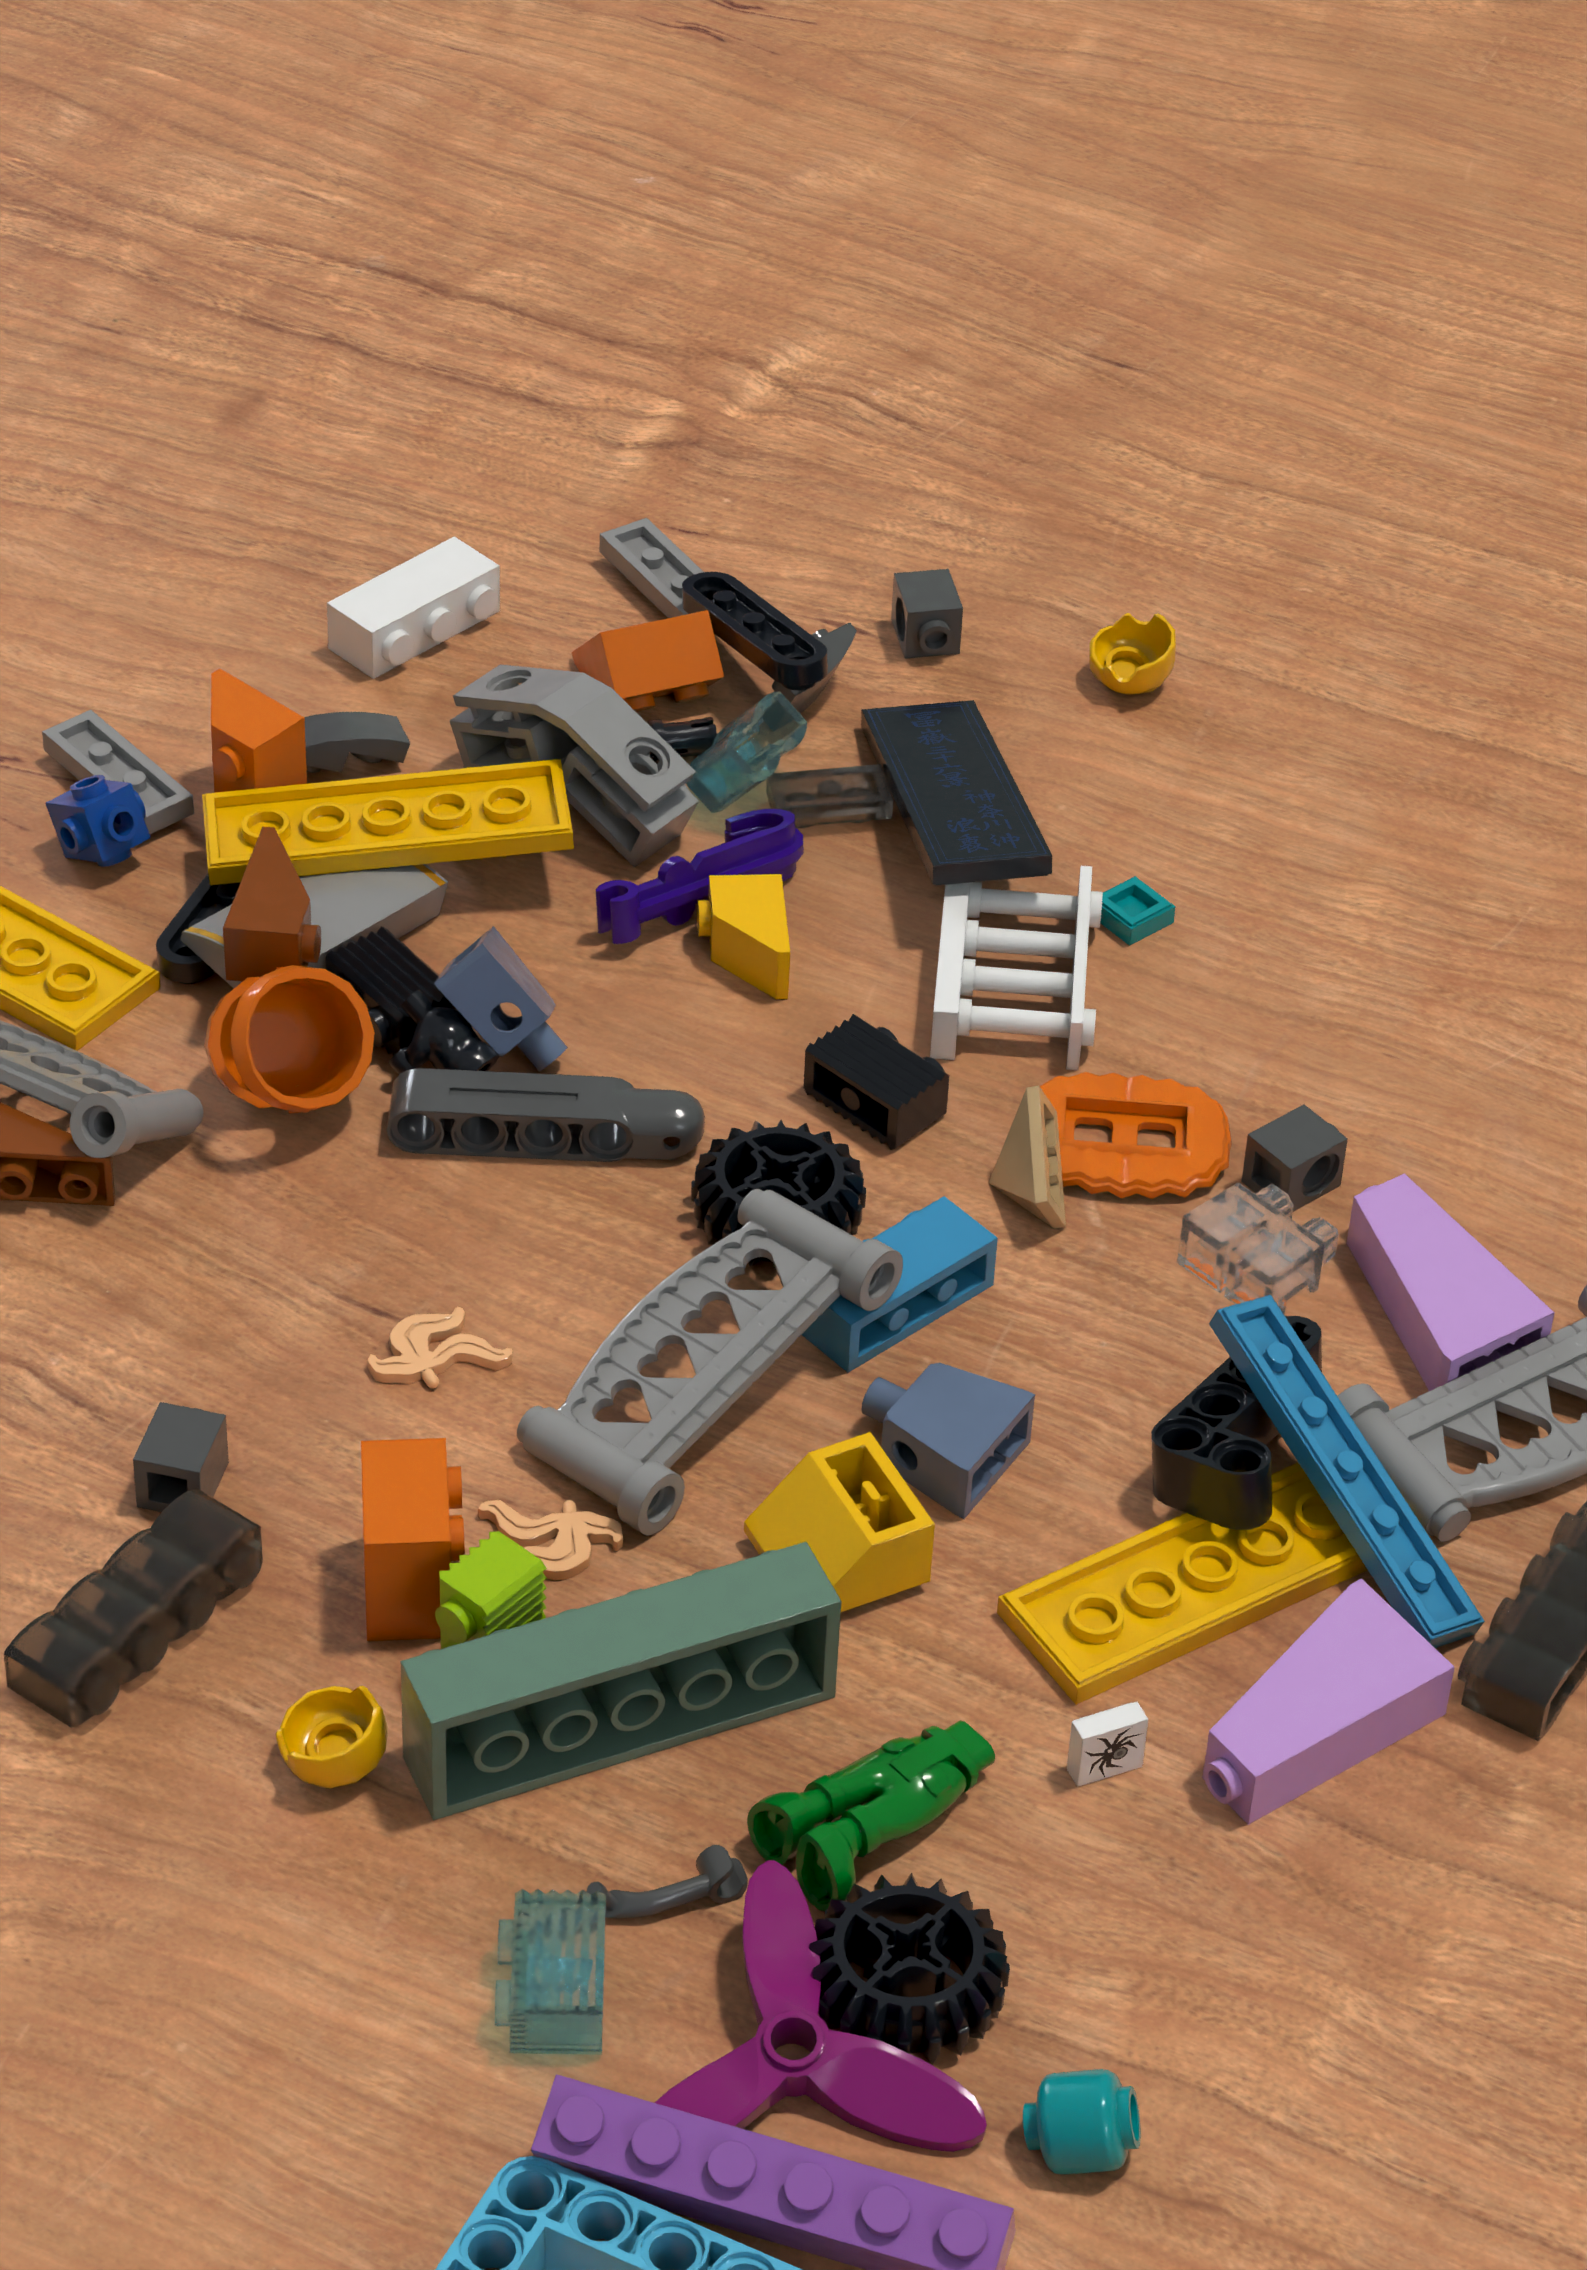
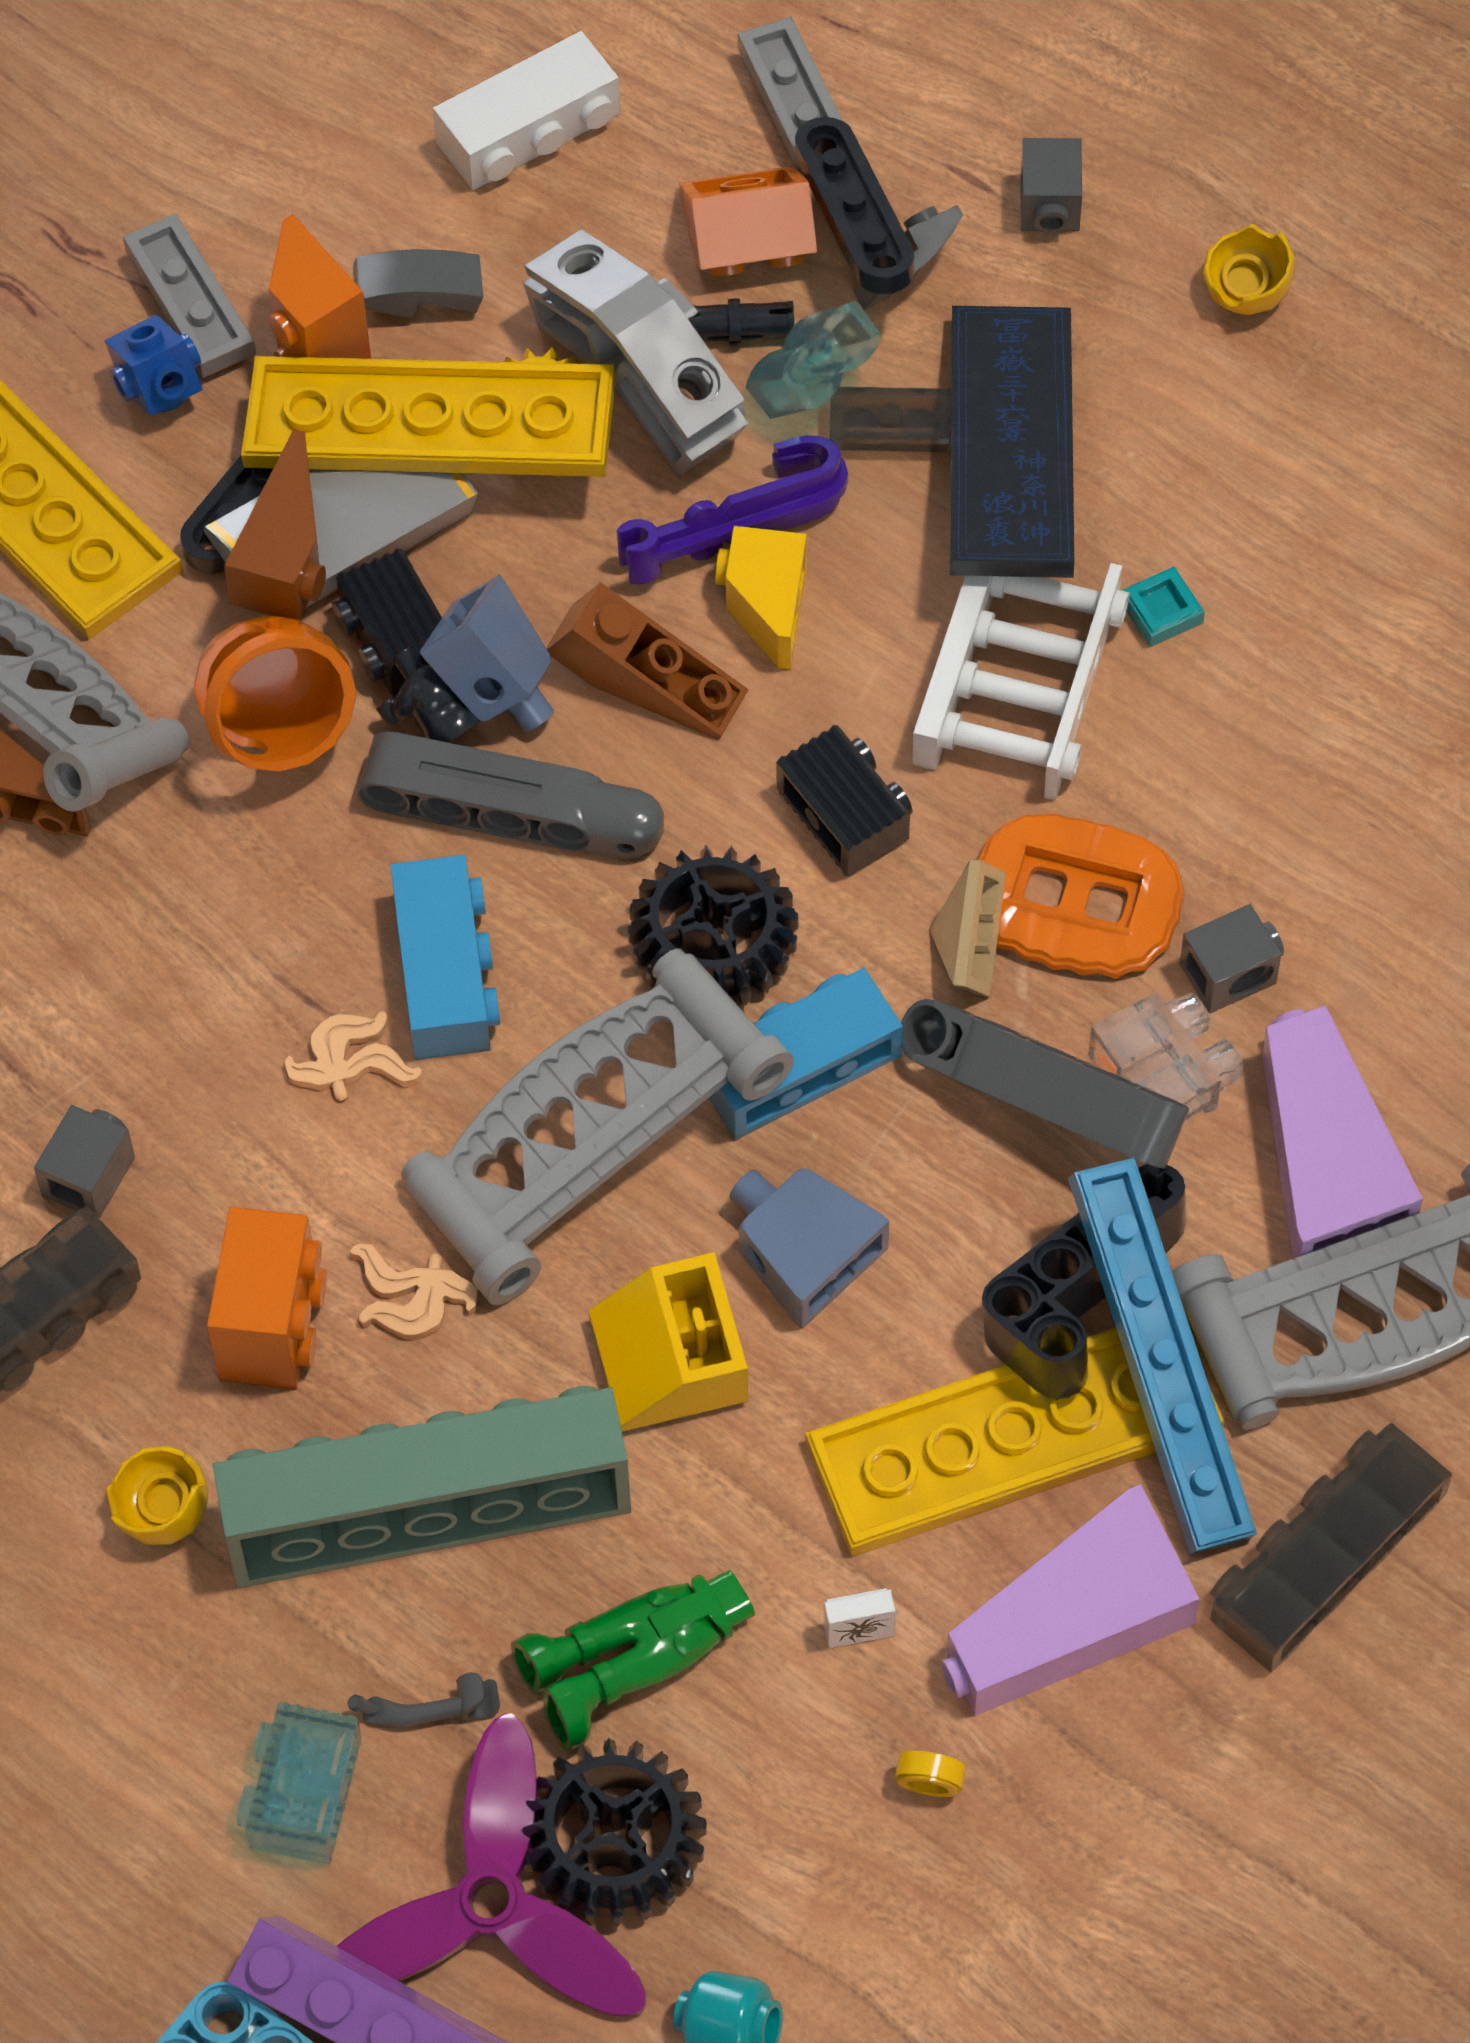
camera: 15 degrees right, 20 degrees up
lime brick [435,1531,547,1649] -> none
none -> dark azure brick [390,855,501,1060]
none -> dark orange slope [546,582,749,740]
none -> yellow tile [894,1751,966,1797]
none -> dark grey piece [900,999,1190,1169]

